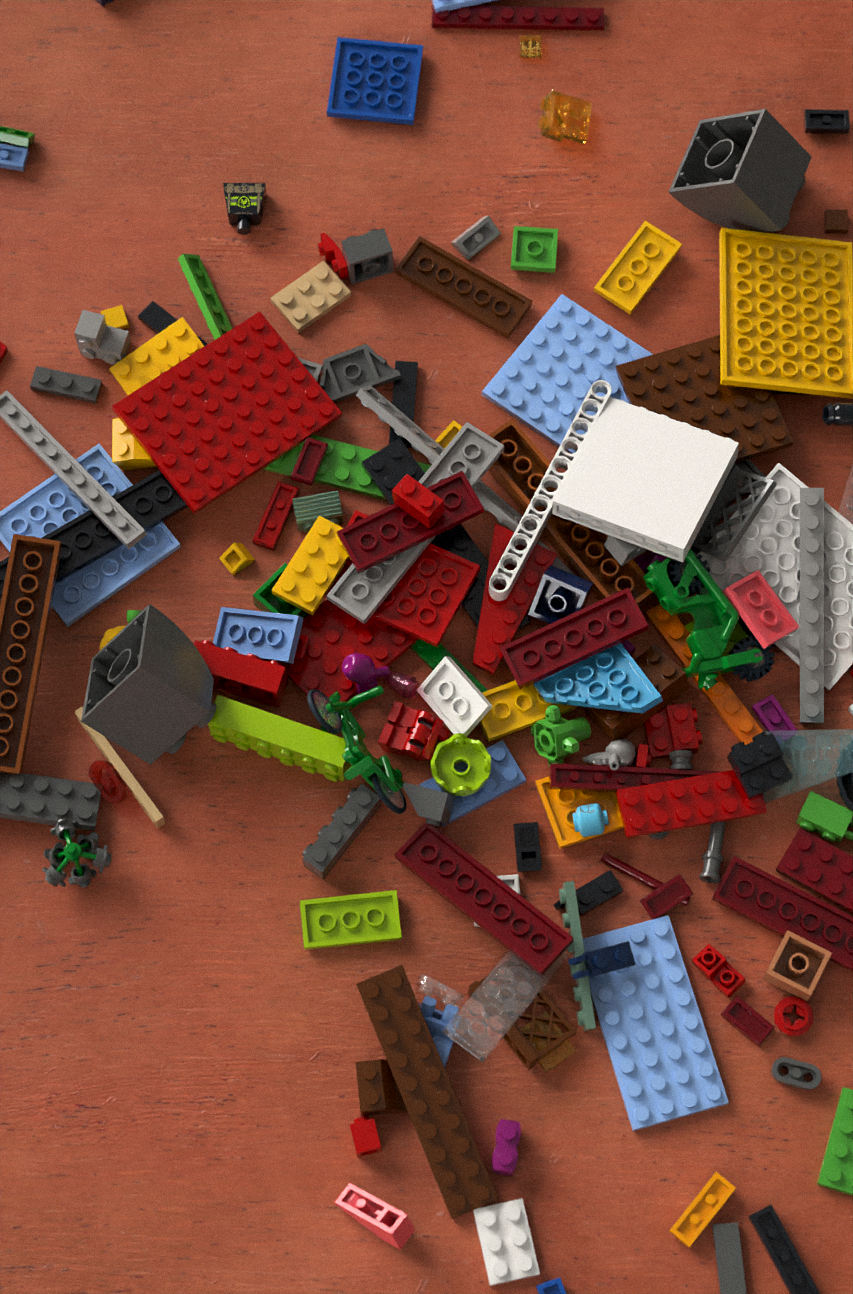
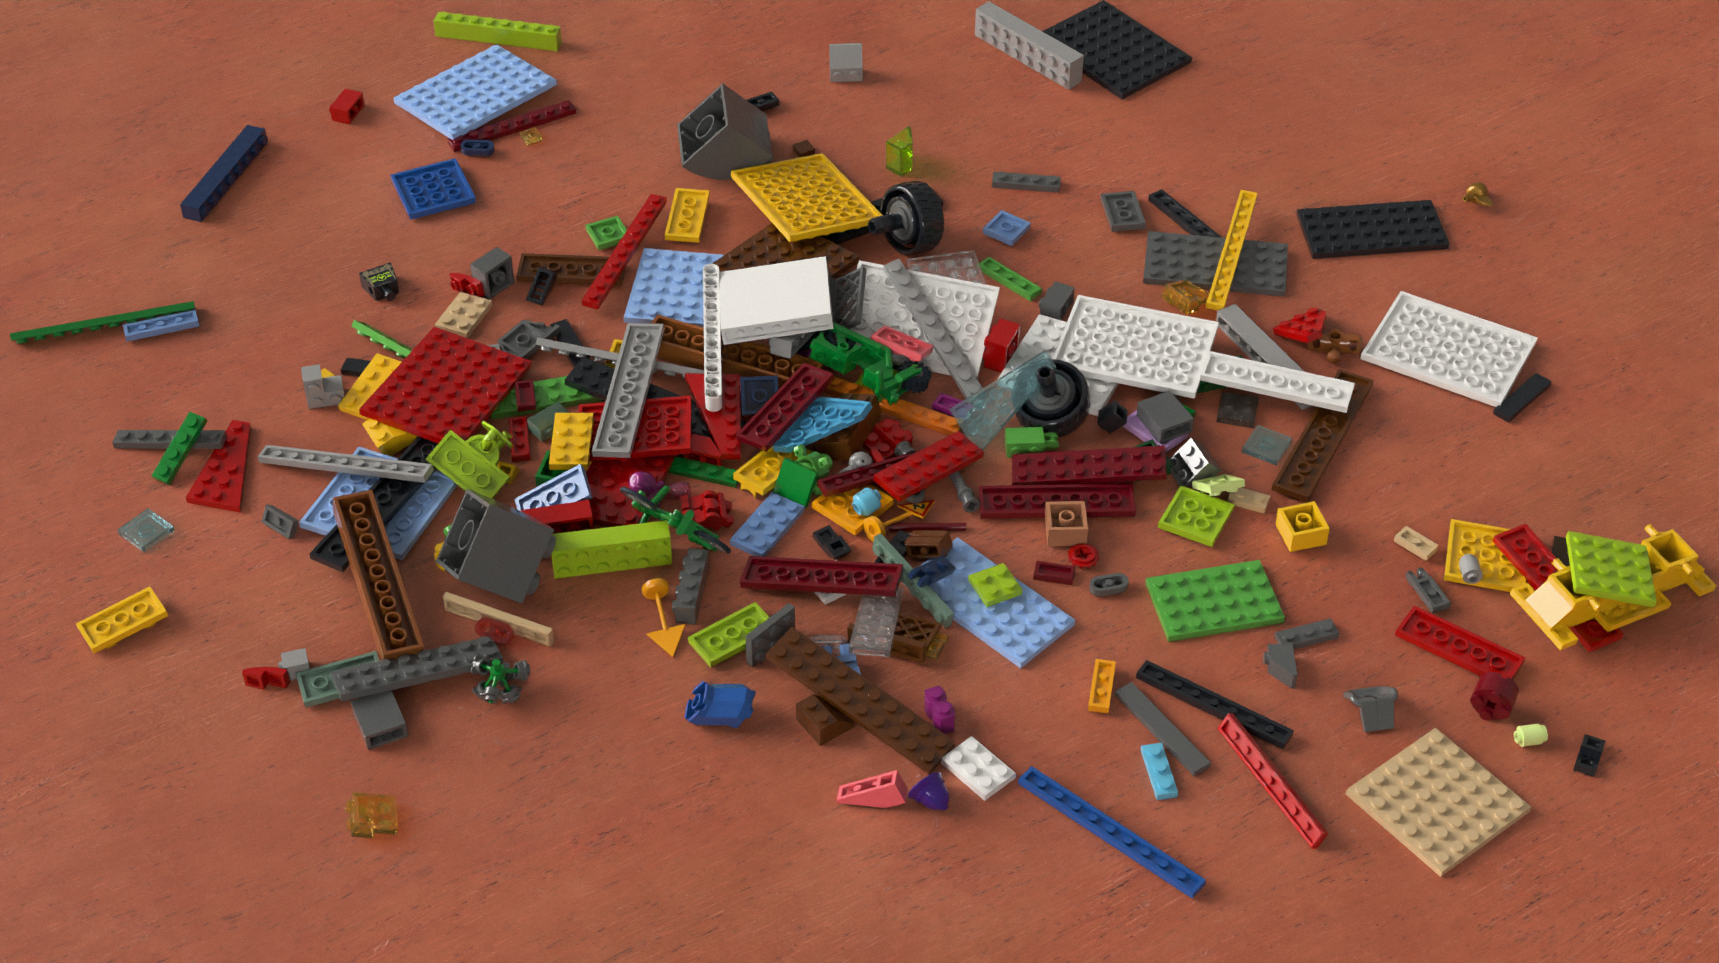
camera: 30 degrees left, 25 degrees down
dark grey plate [30,366,103,404] -> none
dark red plate [337,471,484,574] -> none
red brick [349,1116,382,1158] -> none
red brick [392,474,445,529] -> none
dark grey slope [403,782,456,826] -> none
white plate [417,656,493,737] -> none
lime plate [431,733,491,796] -> none
light grey slope [451,216,501,260] -> none
clear yellow plate [538,90,592,144] -> none
dark red tile [640,874,694,919] -> none
red slope [692,944,746,998] -> none
black plate [727,732,793,799] -> none
none -> lime plate [426,421,514,499]
none -> dark blue plate [461,140,495,156]
none -> black slope [526,267,558,306]
none -> red plate [581,194,667,309]
none -> light orange piece [641,578,686,658]
none -> blue brick [684,681,756,728]
none -> red slope [685,434,722,466]
none -> dark grey plate [745,603,795,667]
none -> green tile [773,458,819,509]
none -> light orange piece [864,500,935,542]
none -> reddish brown brick [905,530,953,559]
none -> dark purple piece [908,772,949,811]
none -> lime plate [968,563,1022,608]

